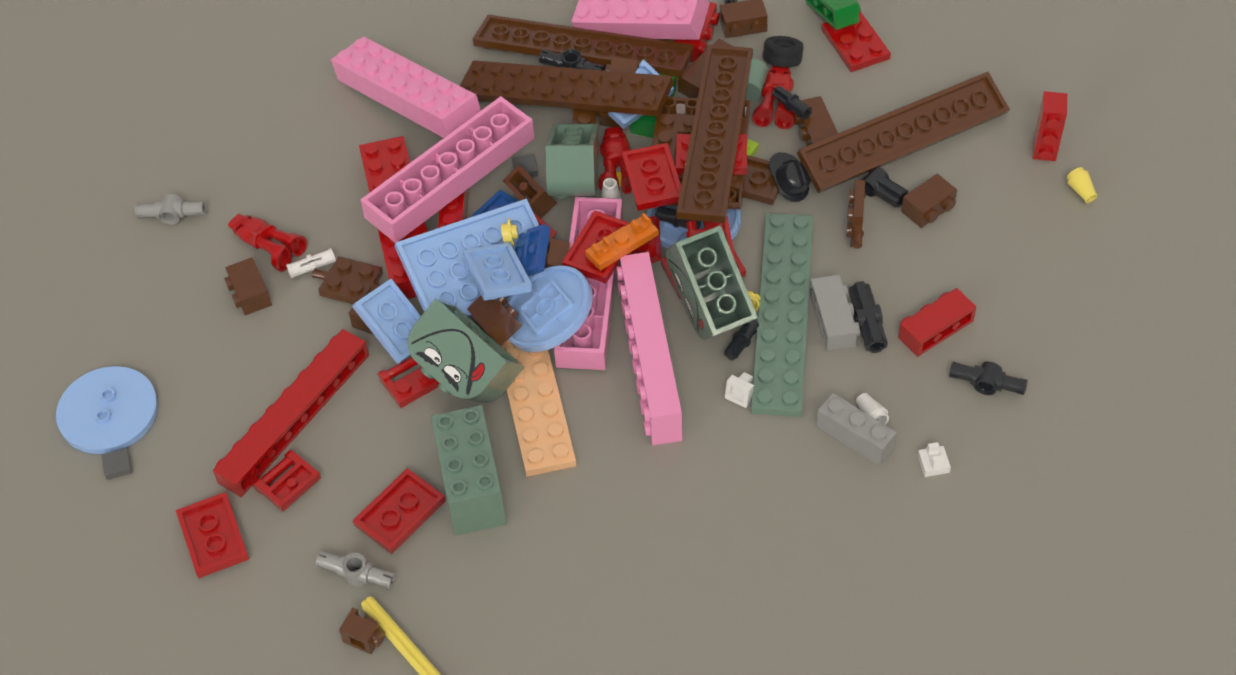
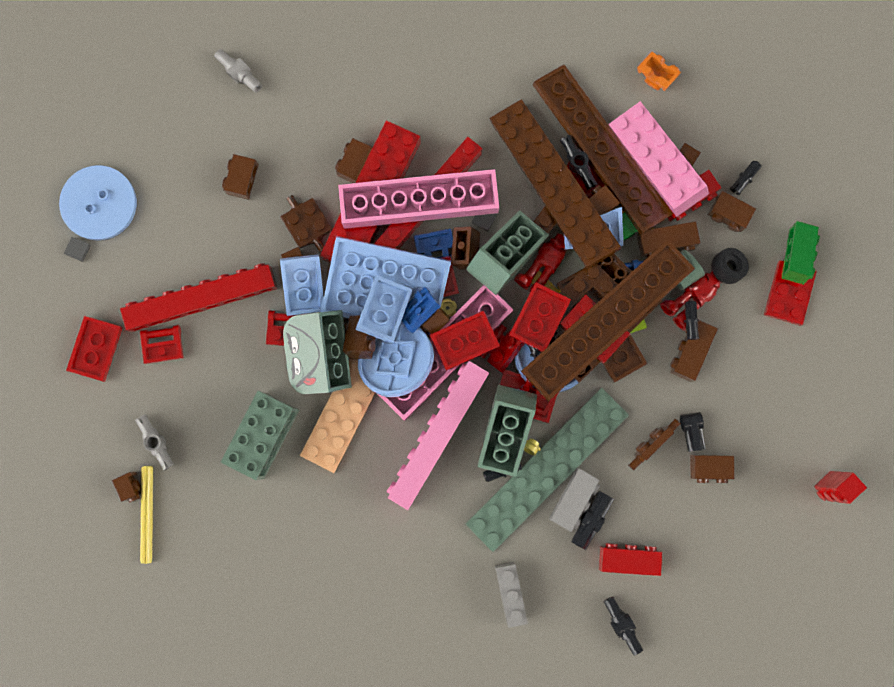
camera: 35 degrees right, 30 degrees up
red piece [228,214,308,272] -> none
white pin [286,248,336,279] -> none
bright pink brick [331,36,481,138] -> none
red plate [353,468,446,555] -> none
light yellow plate [501,218,518,246] -> none
orange plate [585,213,659,271] -> none
white cone [600,178,623,202] -> none
white tile [724,372,754,408] -> none
black piece [769,152,811,202] -> none
reddish brown plate [797,72,1010,193] -> none
white cone [856,393,889,425] -> none
white tile [917,442,951,477] -> none
light yellow cone [1067,167,1098,203] -> none
none -> reddish brown brick [335,138,373,183]

